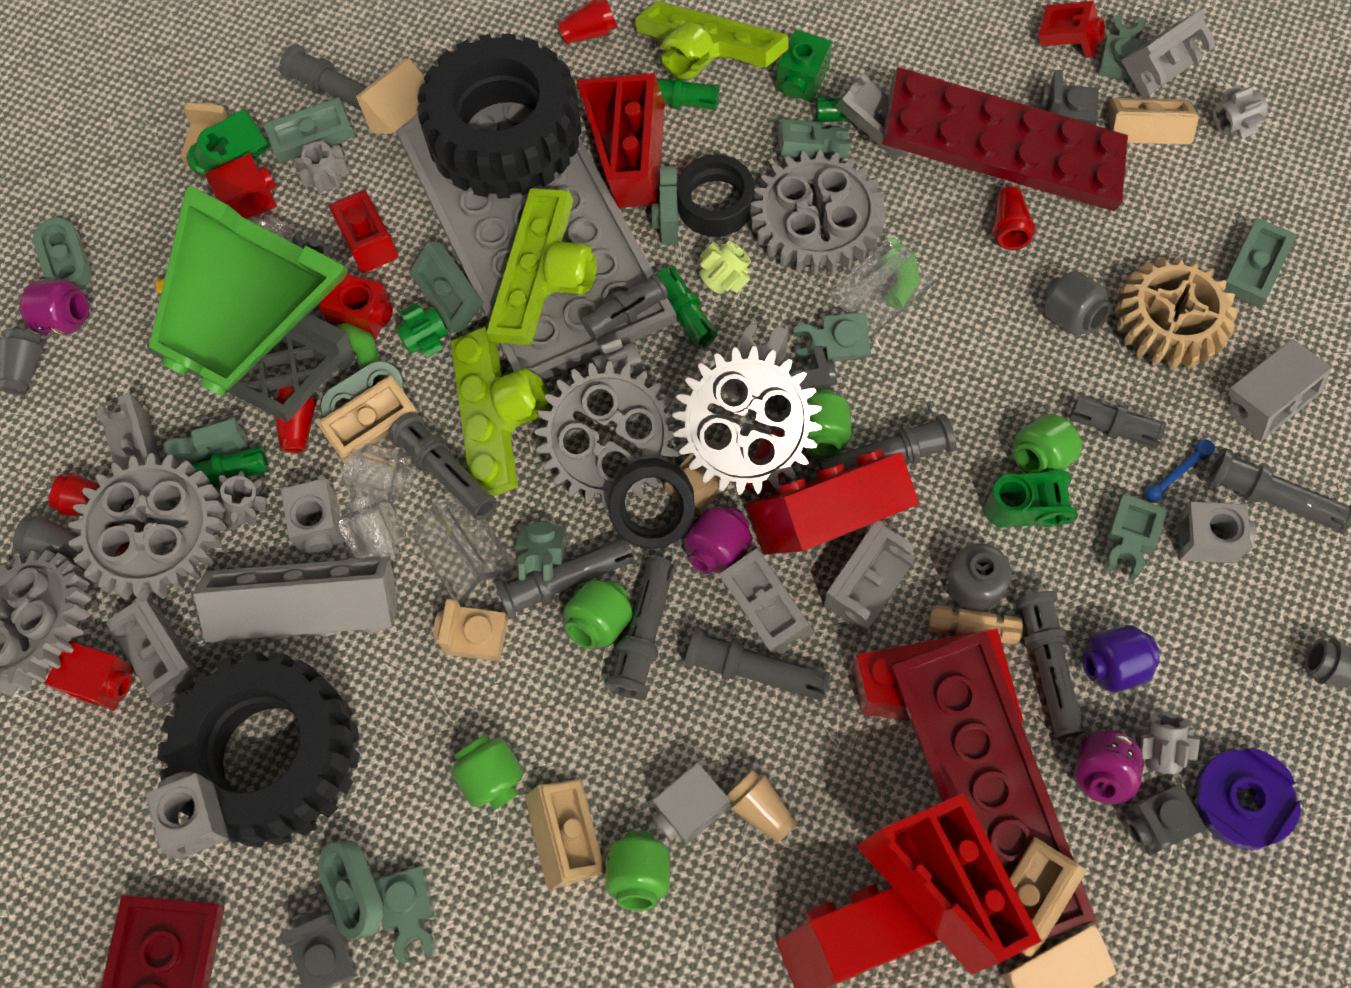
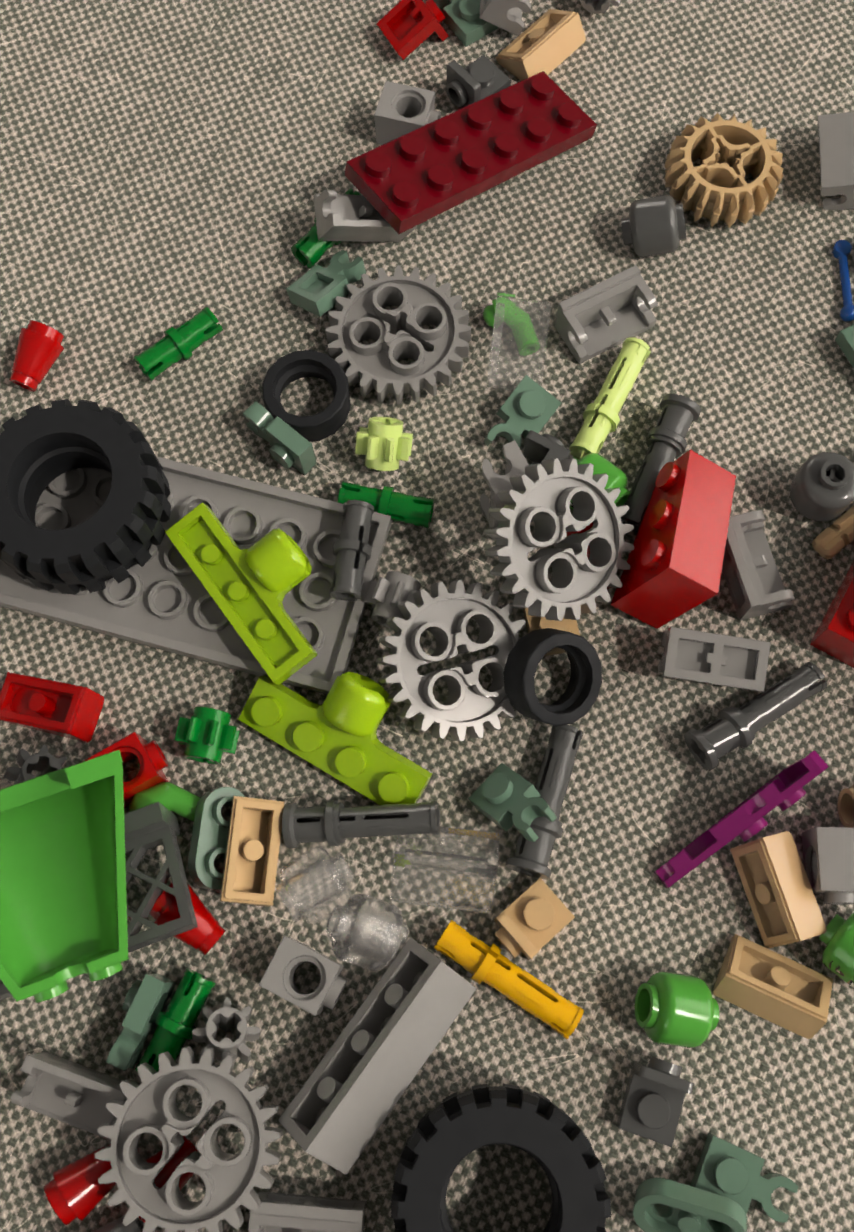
camera: 50 degrees left, 5 degrees up
sand green plate [409,242,484,333] -> none
bright green head [563,579,632,649] -> none
red wedge [576,73,665,208] -> none
dark grey pin [606,557,676,699] -> none
lime plate [635,1,788,80] -> none
magenta head [684,506,752,574] -> none
green brick [776,29,833,103] -> none
green piece [983,470,1078,528] -> none
red cone [993,186,1036,250] -> none
bright green head [1013,413,1082,473] -> none
dark grey pin [1069,394,1166,449] -> none
sand green plate [1224,218,1297,308] -> none
none -> light grey brick [374,81,441,145]
none -> yellow pin [434,920,584,1039]
none -> light grey hinge [555,265,658,364]
none -> yellowish green pin [569,337,651,460]
none -> dark grey bracket [616,1056,694,1147]
none -> magenta wing [654,750,829,888]
none -> tan slope [730,831,826,949]

